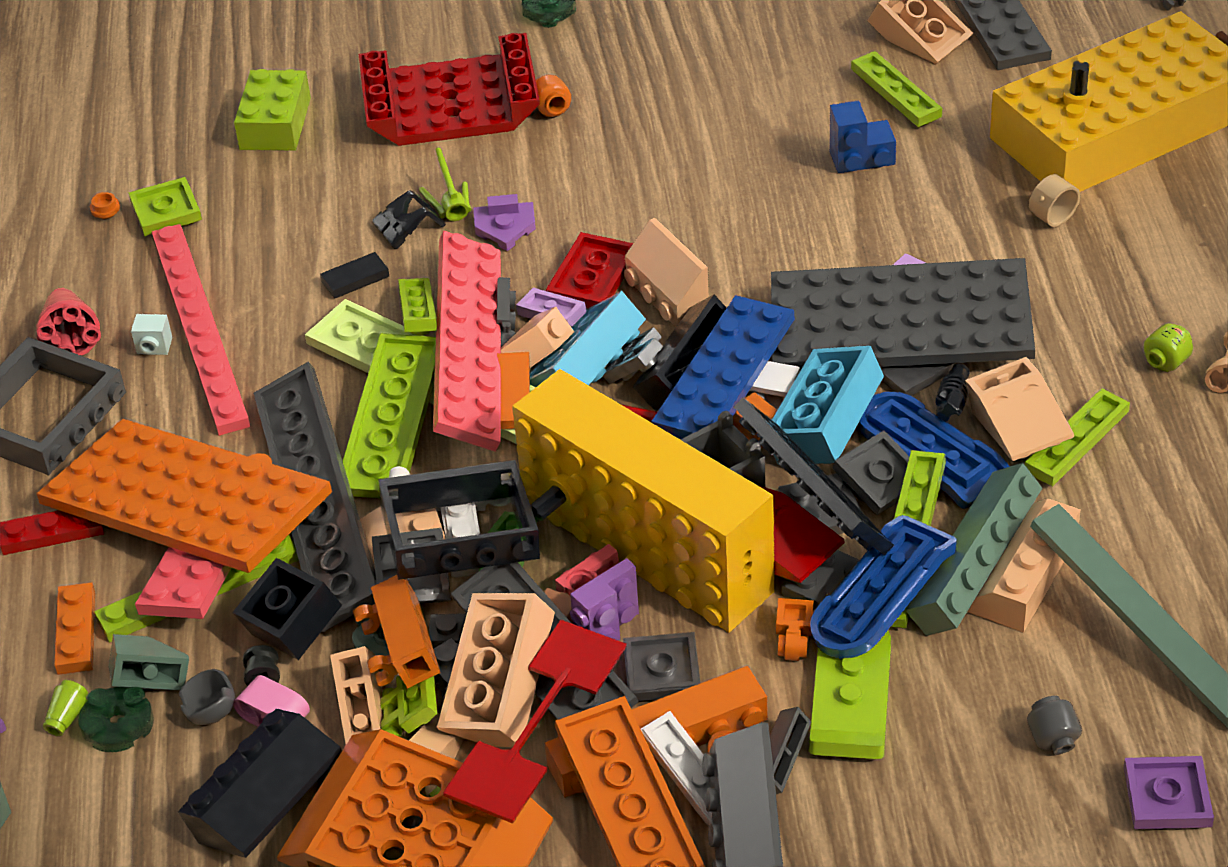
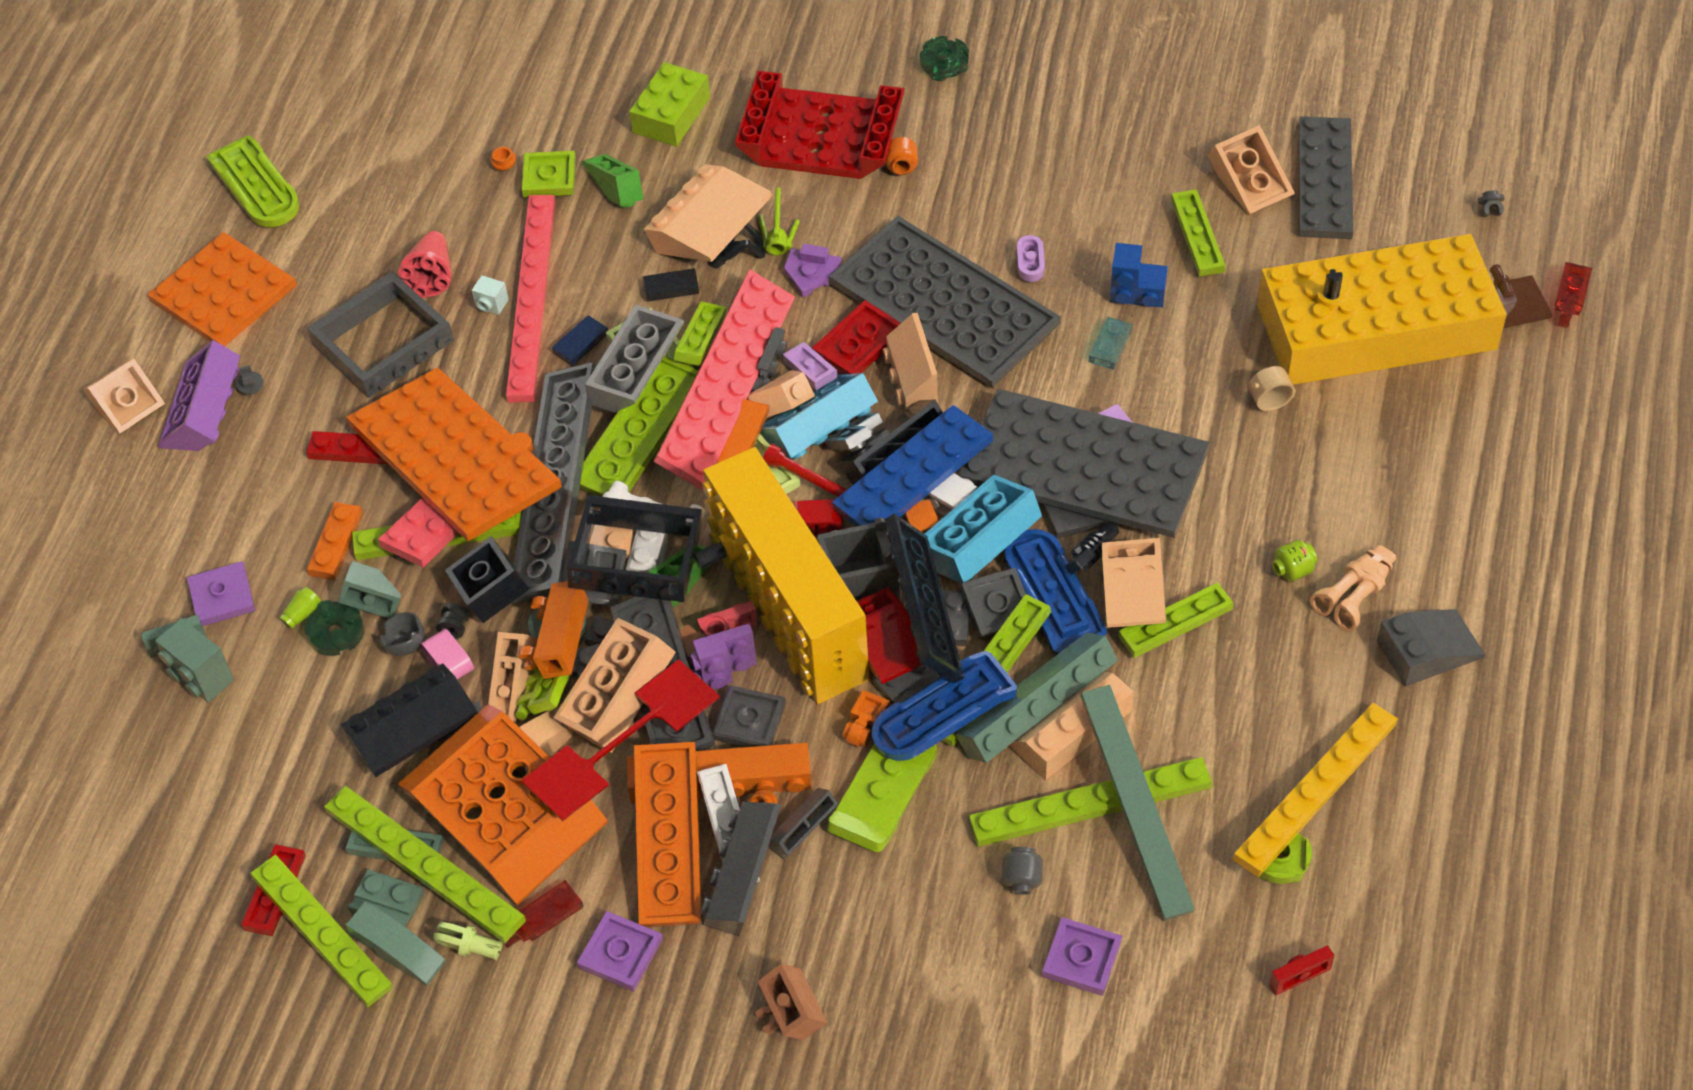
camera: 20 degrees right, 10 degrees up
none -> dark blue tile [552,315,608,366]
none -> bright green slope [583,154,644,207]
none -> light grey slope [585,304,684,412]
none -> light nougat slope [644,164,773,262]
none -> dark grey plate [829,216,1061,388]
none -> lime plate [969,757,1212,847]
none -> lavender plate [1017,235,1045,282]
none -> clear light blue plate [1088,317,1133,370]

